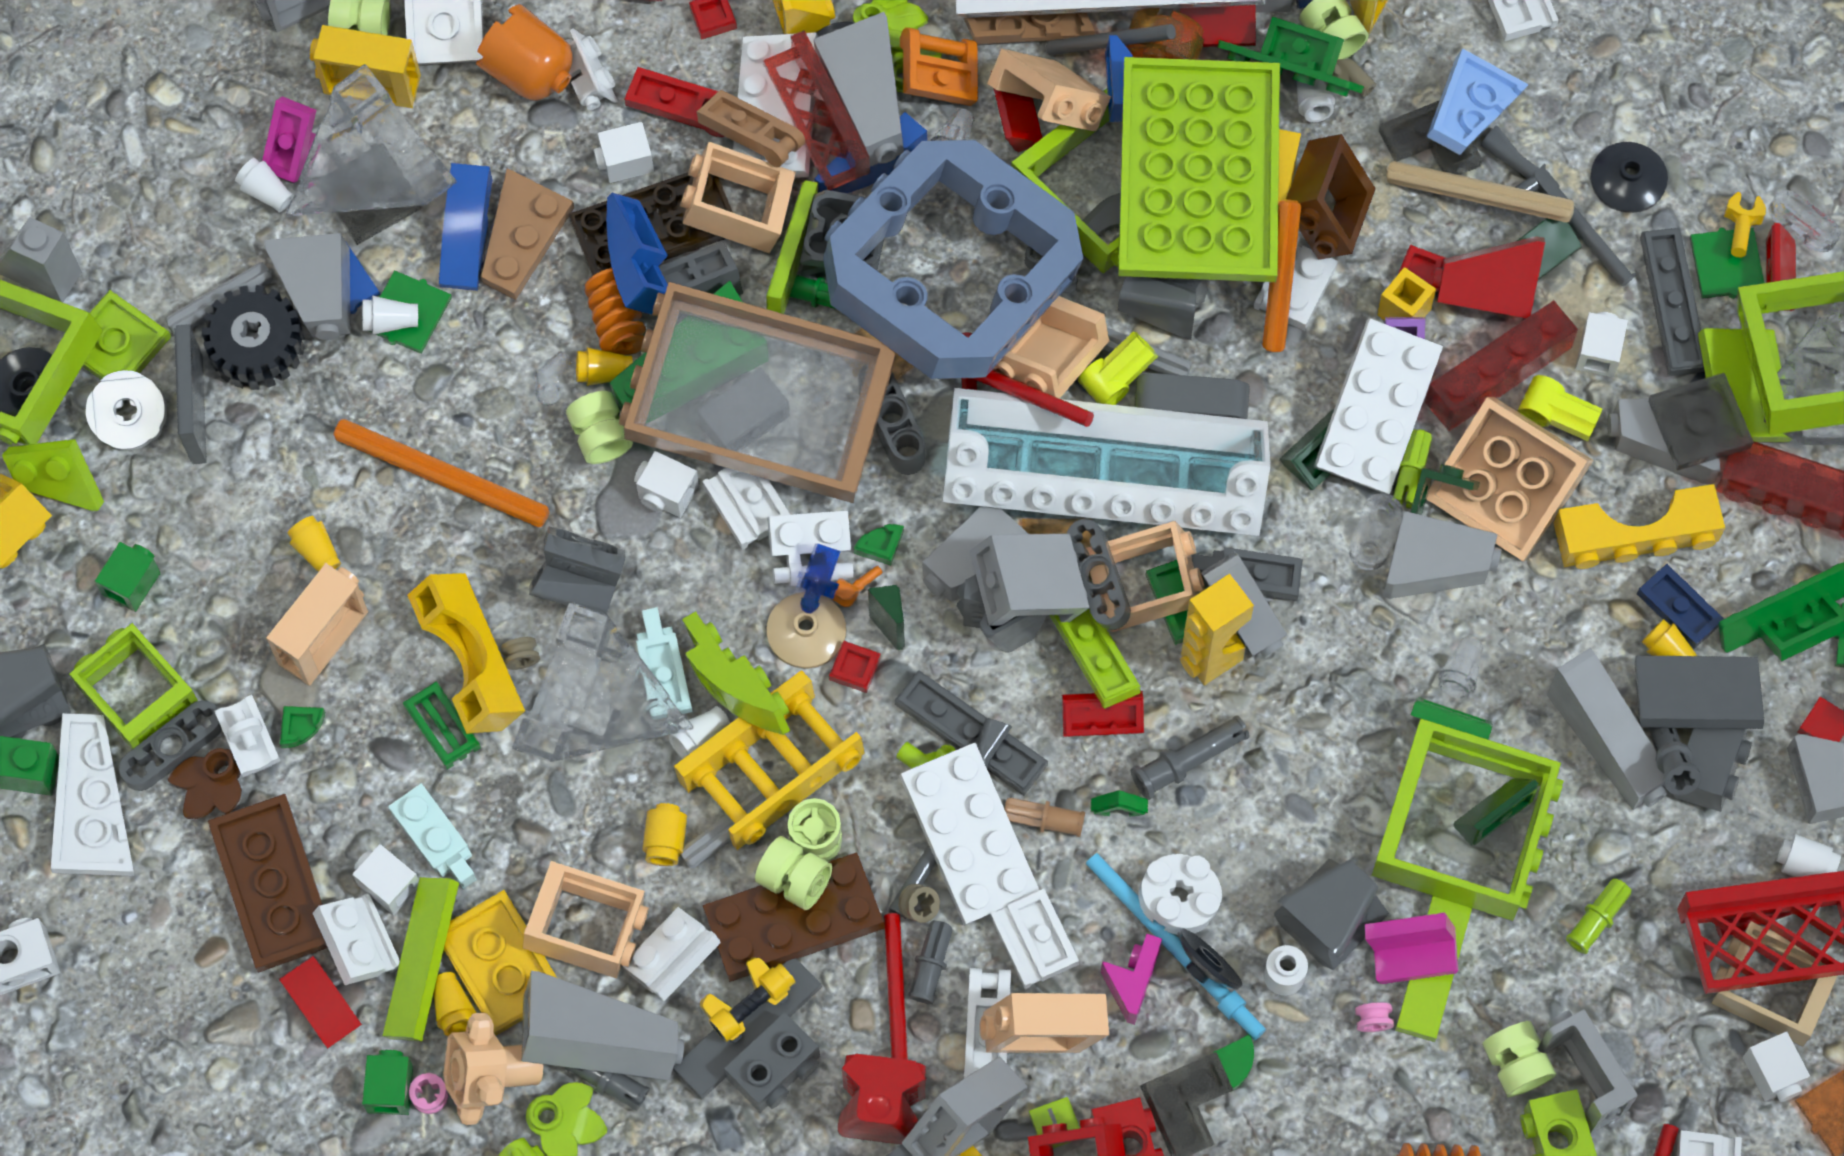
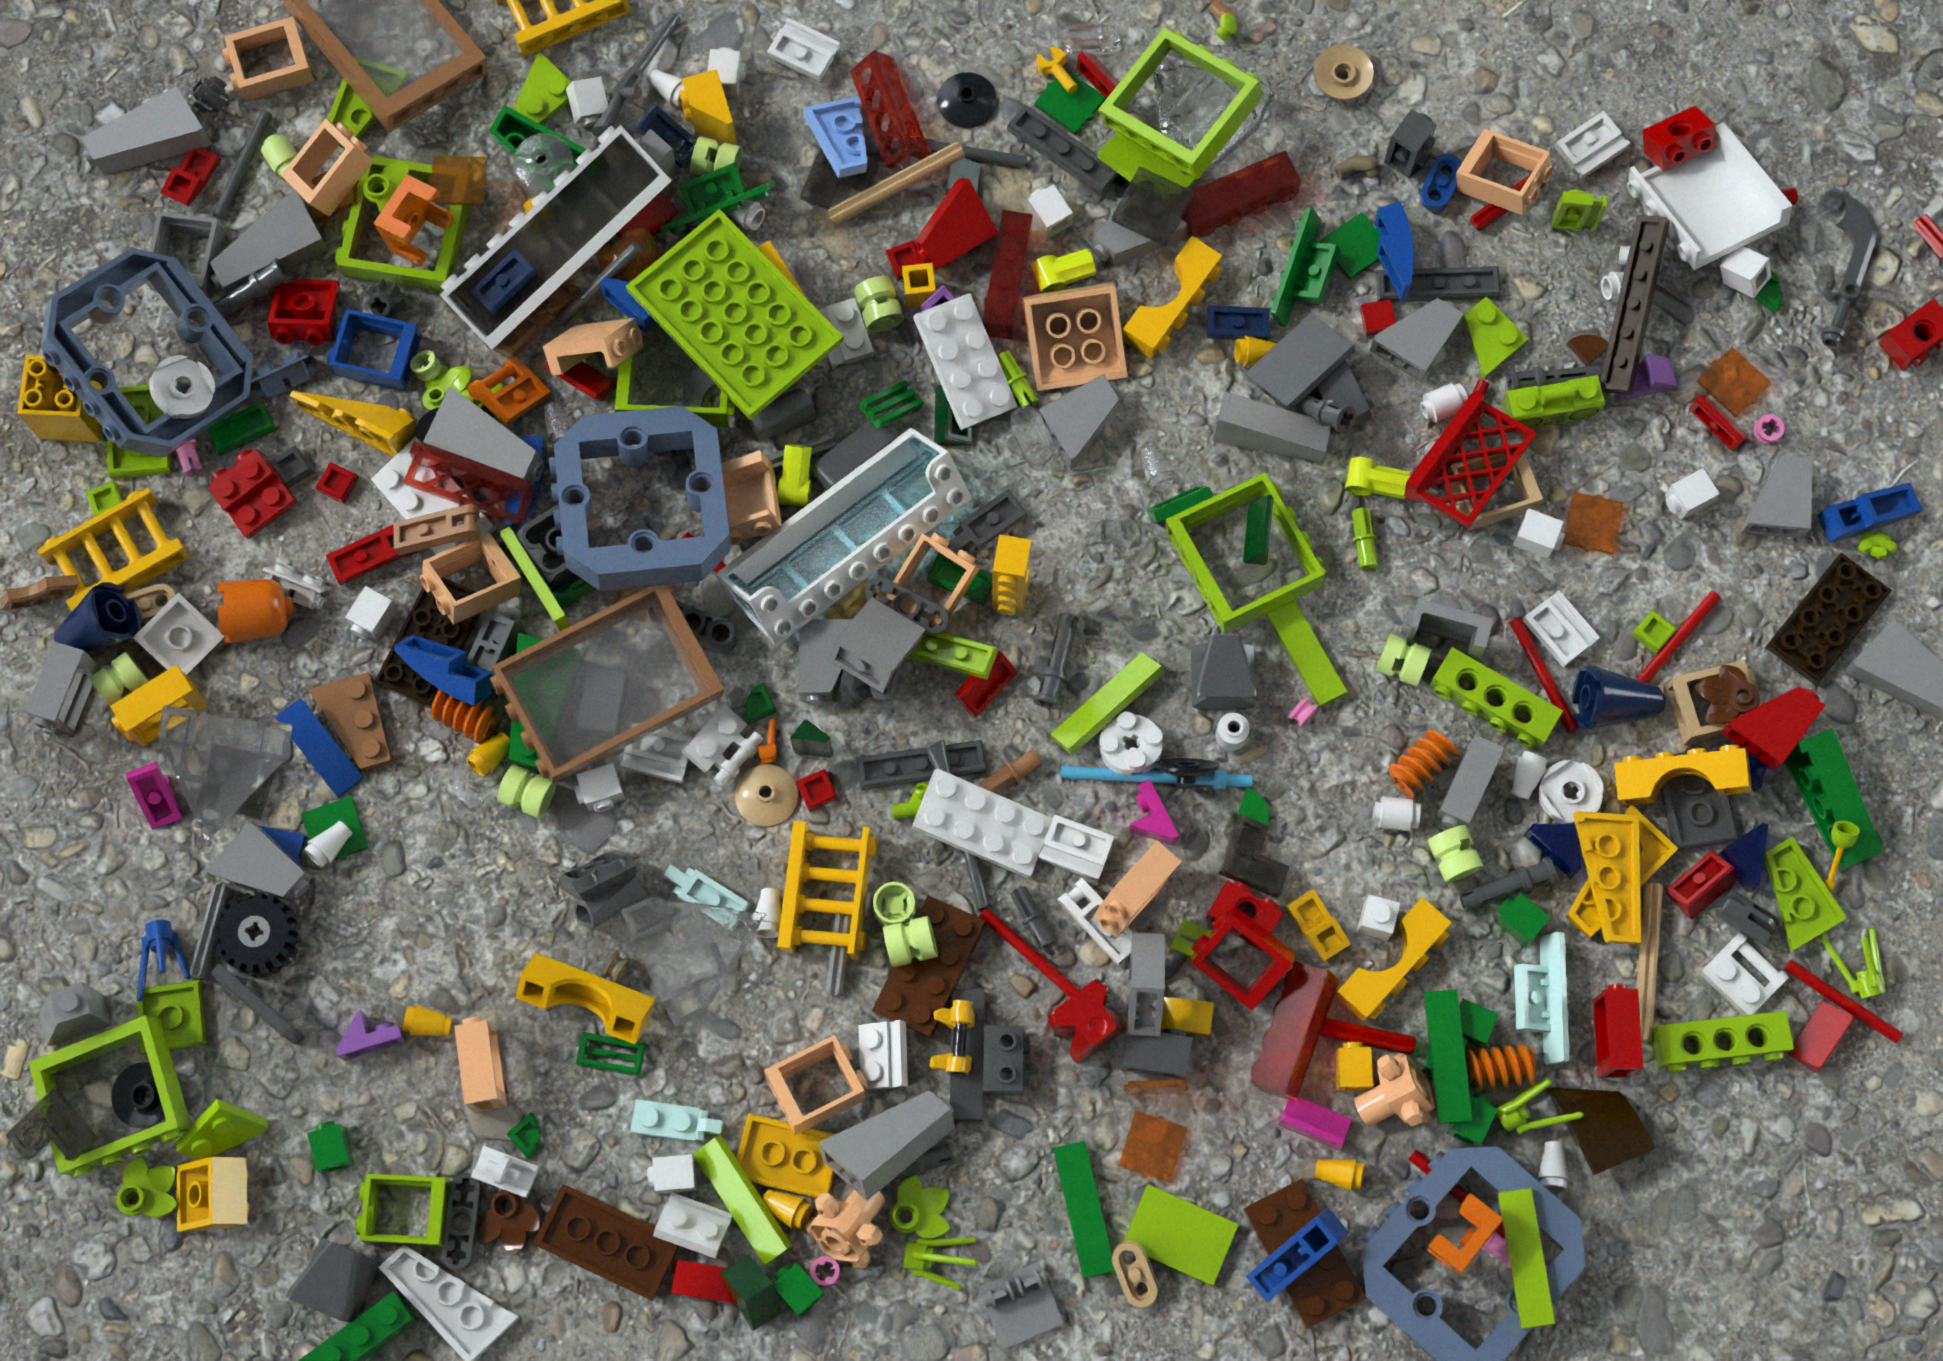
camera: 45 degrees left, 5 degrees up
white plate [86,371,167,450] -> none
white cone [235,158,294,212] -> none
orange axle [333,419,549,527] -> none
yellow brick [642,803,687,866] -> none
lime slope [682,611,790,735] -> none
clear blue piece [796,543,840,614] -> none
dark tan bush [898,884,940,923] -> none
red bar [972,370,1094,427] -> none
green tile [1090,790,1148,817] -> none
light grey slope [1201,551,1287,657] -> none
orange axle [1262,199,1301,352] -> none
reddish brown window [1286,134,1376,260] -> none
dark pink panel [1365,912,1458,984] -> none
dark green bracket [1410,464,1480,515] -> none
none -> blue plant [136,920,191,1002]
none -> medium lavender slope [336,1010,407,1061]
none -> dark green slope [720,1255,782,1331]
none -> clear red fence [850,50,930,169]
none -> yellowish green wheel [854,276,904,333]
none -> green tile [858,380,924,429]
none -> lime tile [1050,652,1165,756]
none -> neon yellow piece [1345,457,1410,499]

